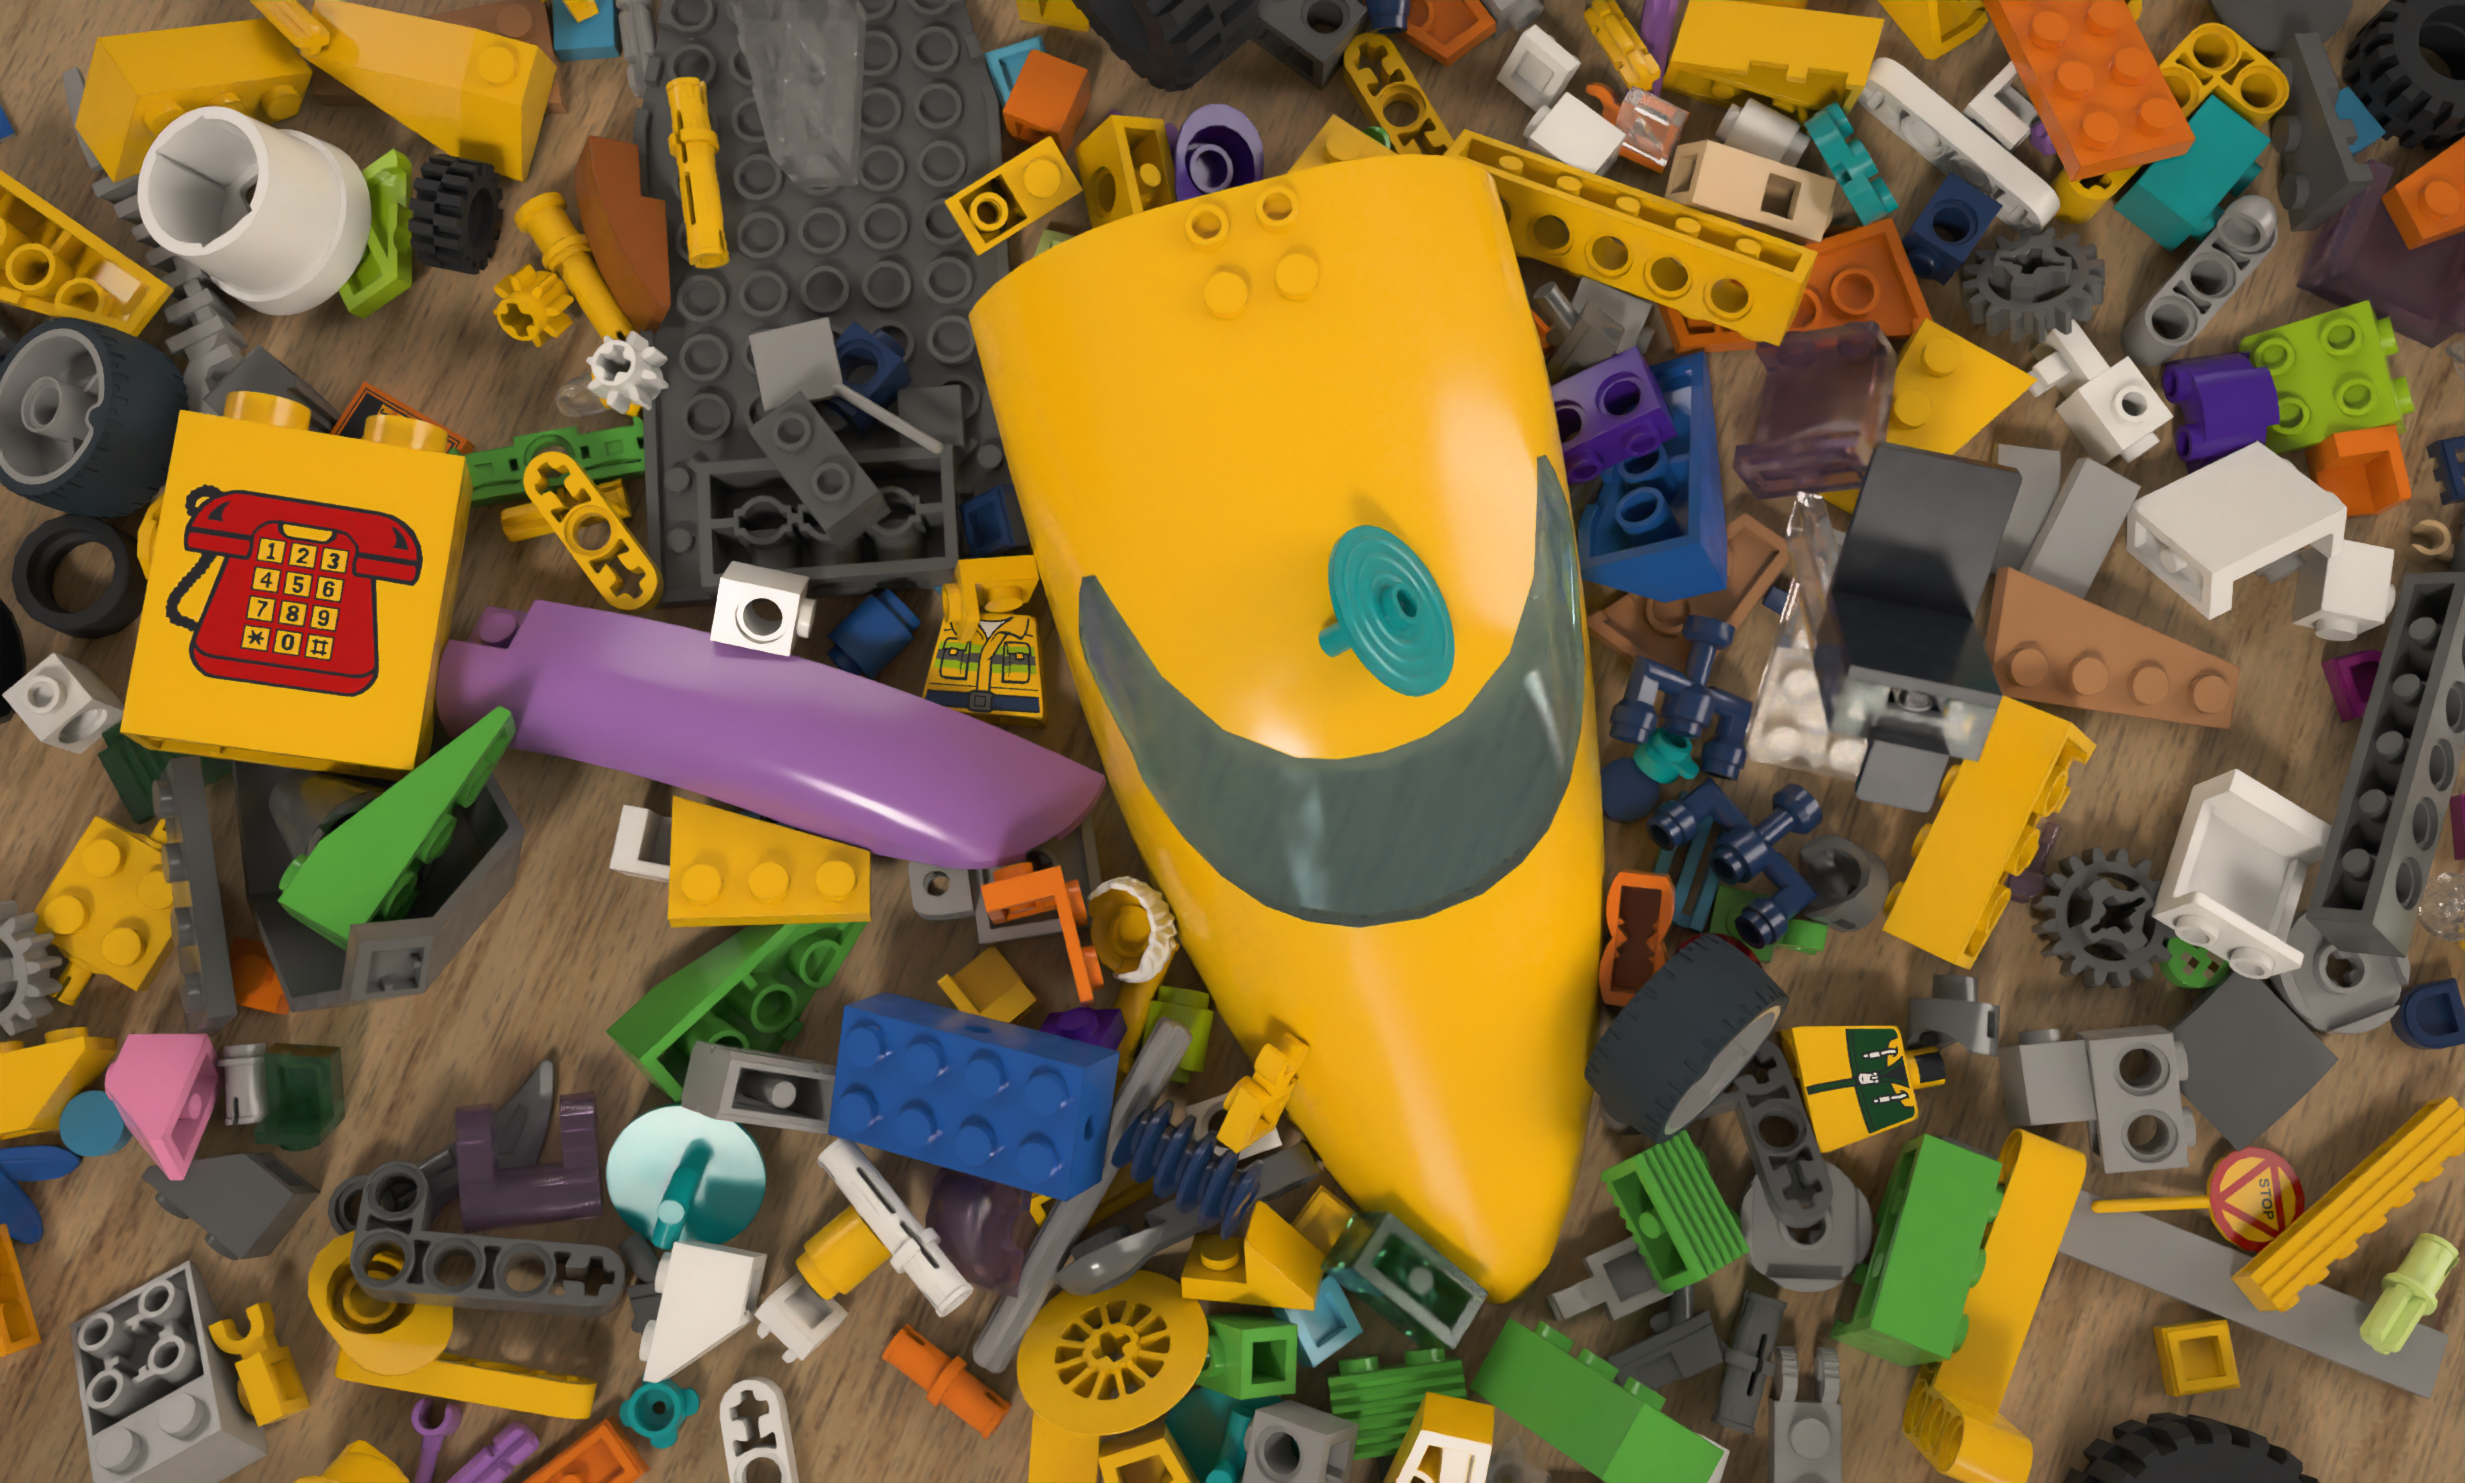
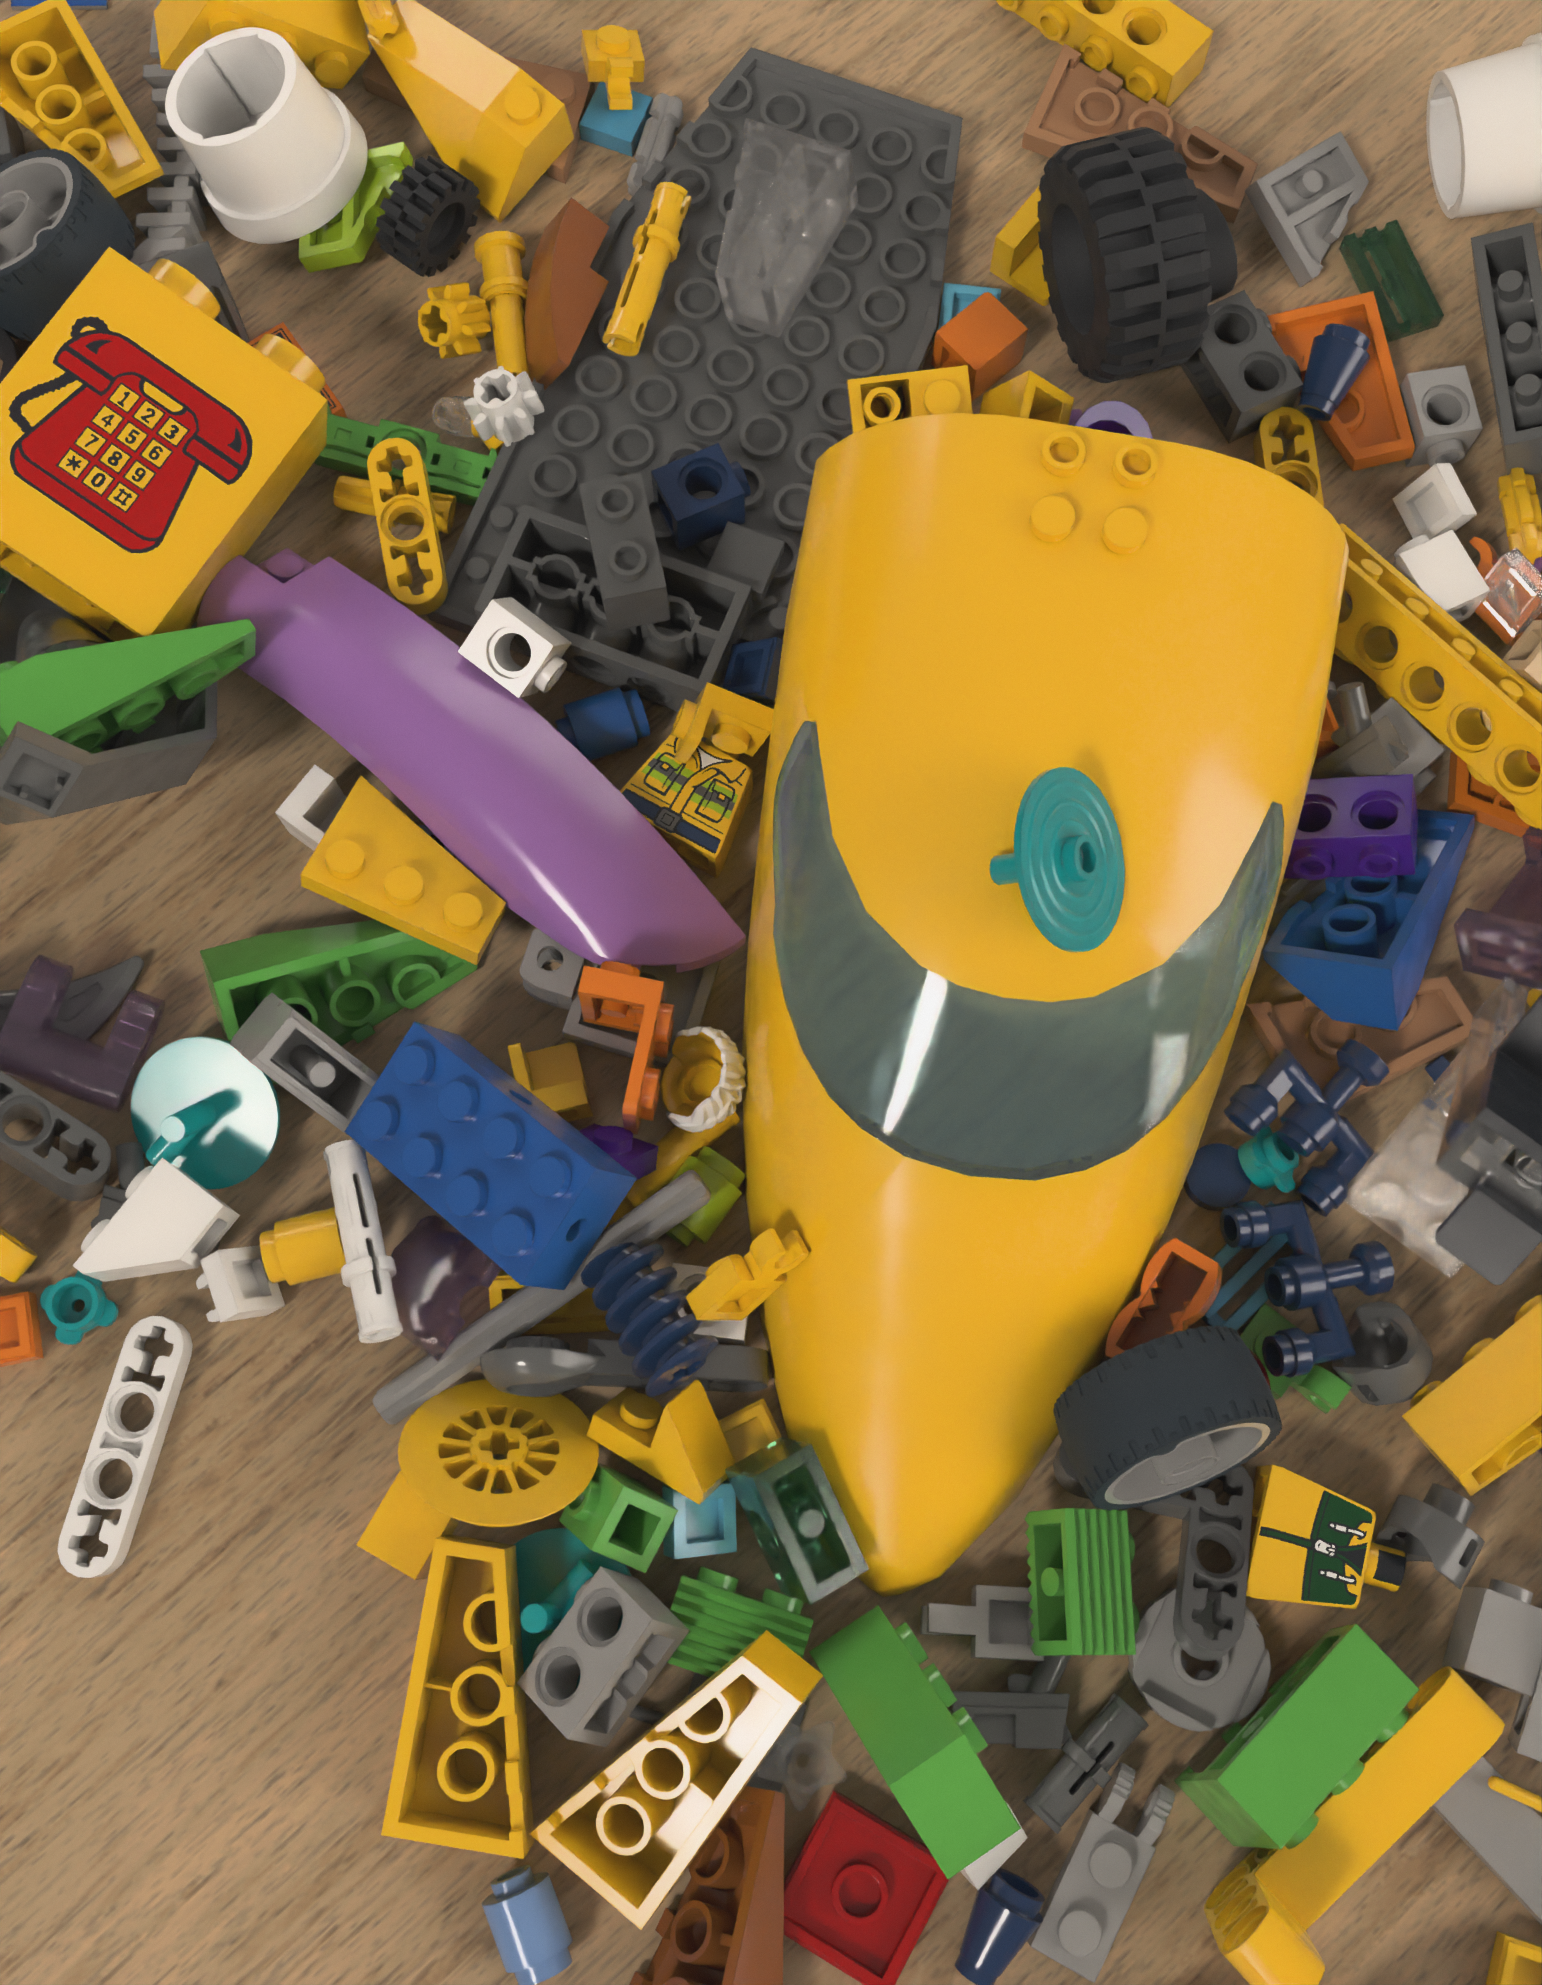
camera: 25 degrees right, 5 degrees down
light grey piece [749,317,943,454] -> none
orange pin [881,1323,1013,1440] -> none

